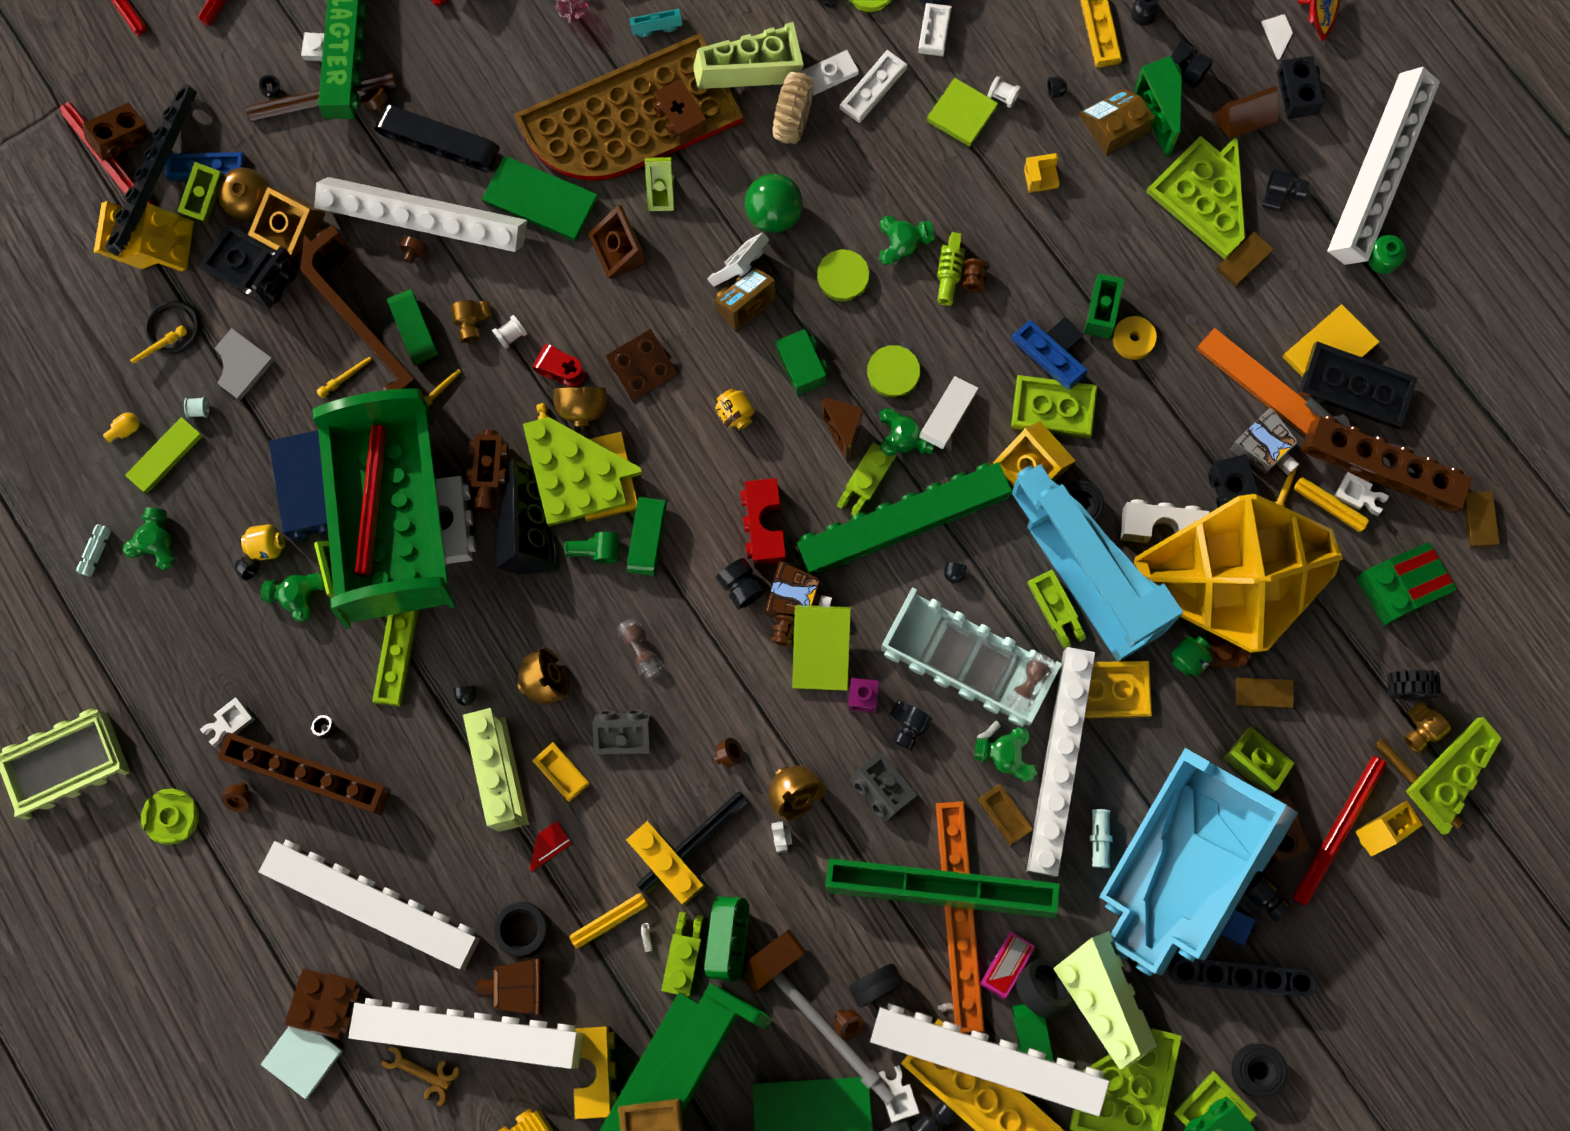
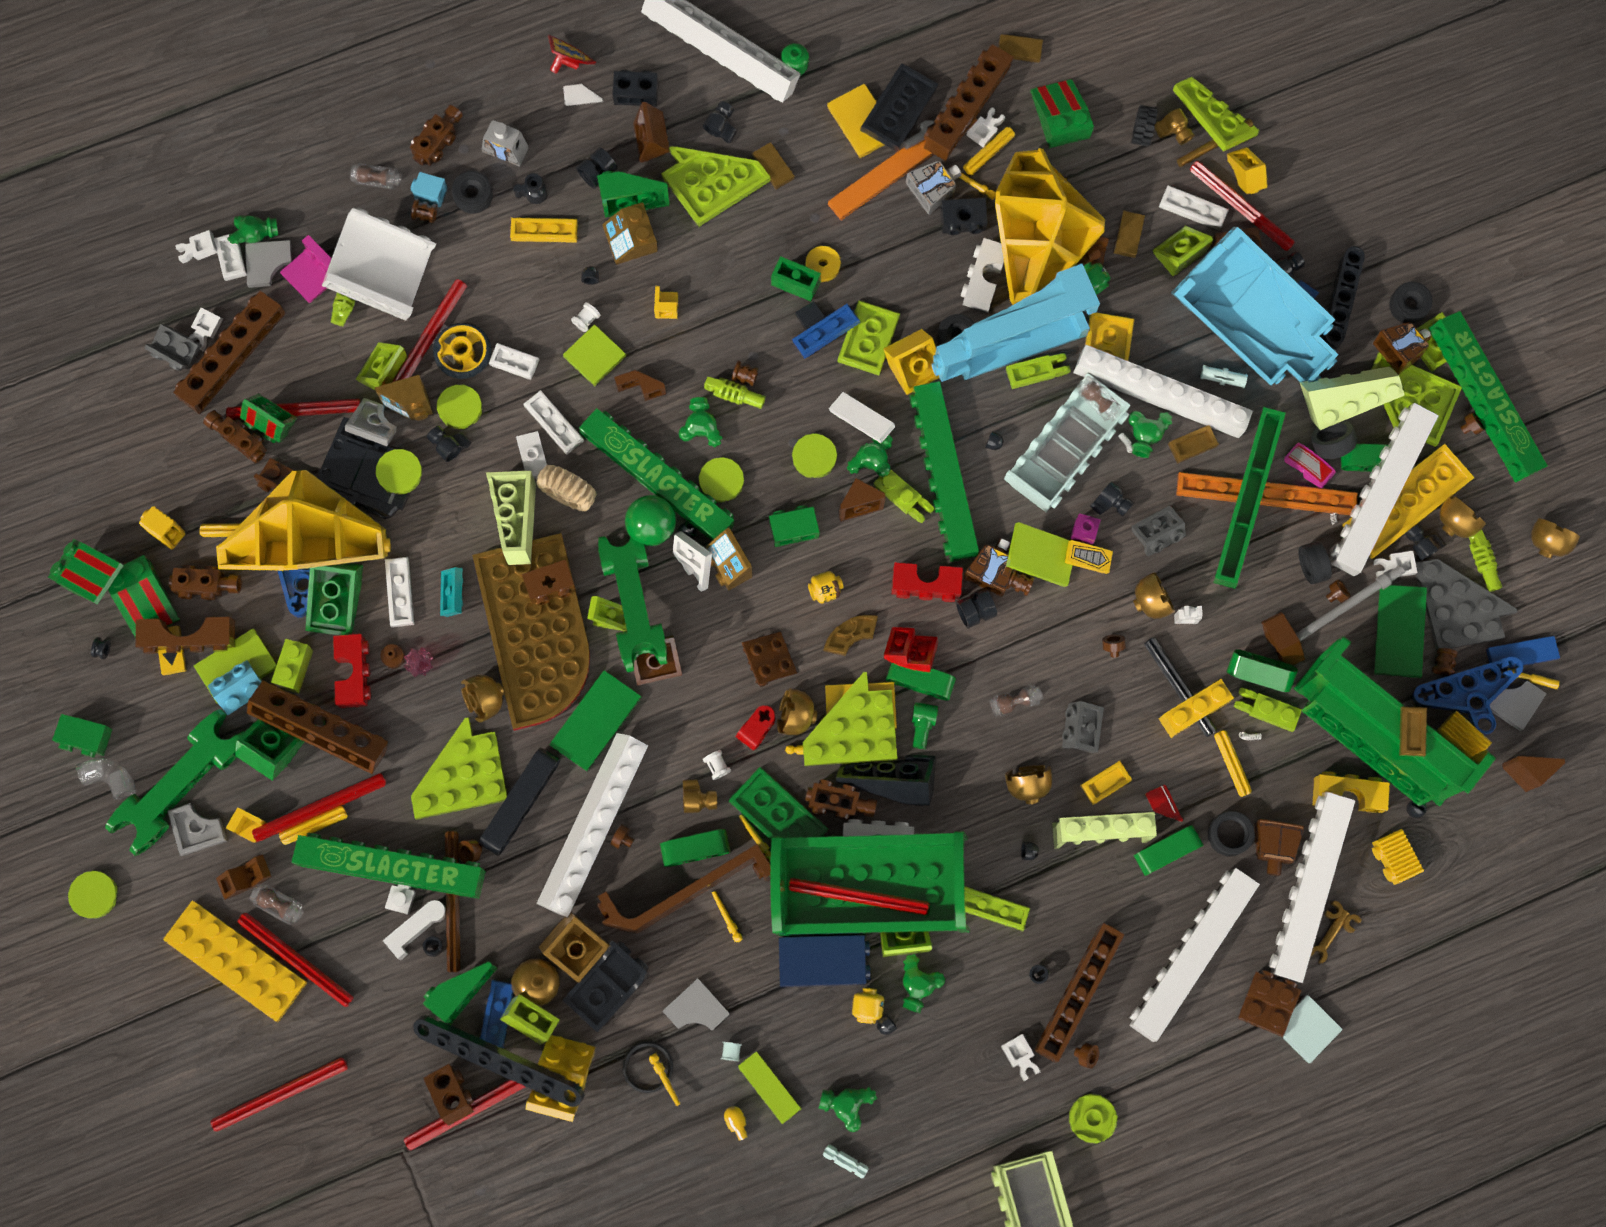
camera: 90 degrees left, 0 degrees up
none -> white leg [383,900,446,960]
none -> lime wing [411,717,507,820]
none -> green slope [423,962,498,1024]
none -> pearl gold cylinder [461,675,504,723]
none -> green brick [579,408,735,541]
none -> green piece [598,536,668,673]
none -> reddish brown slope [614,370,666,401]
none -> black hinge [677,521,697,539]
none -> green tile [728,767,829,841]
none -> pearl gold tile [823,615,878,656]
none -> red slope [884,627,938,672]
none -> tile [1065,540,1113,574]
none -> green beam [1133,825,1204,876]
none -> white tile [1159,186,1229,231]
none -> reddish brown torso [1373,323,1431,375]

